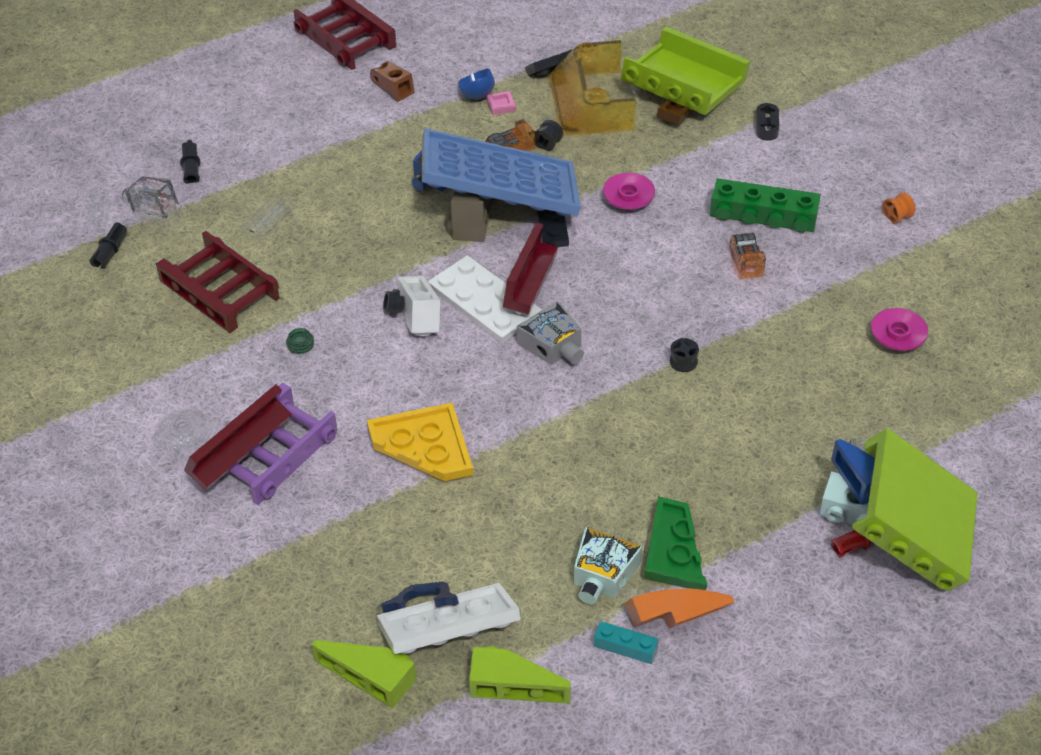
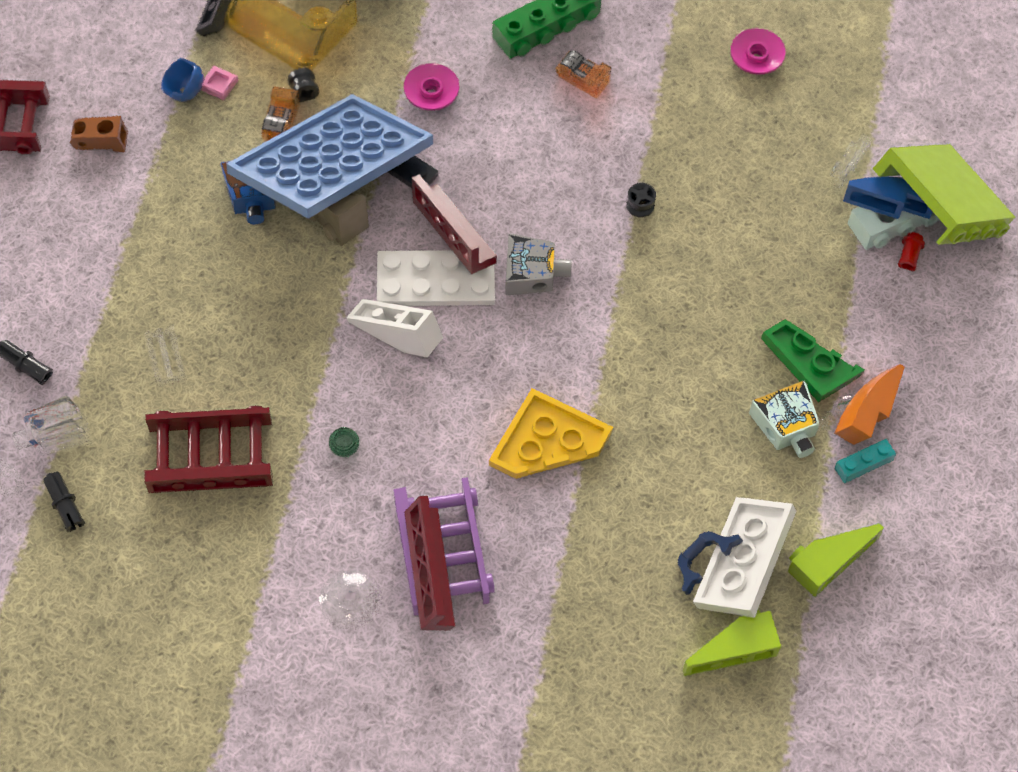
camera: 50 degrees left, 15 degrees up
black plate [383,289,404,317] -> none

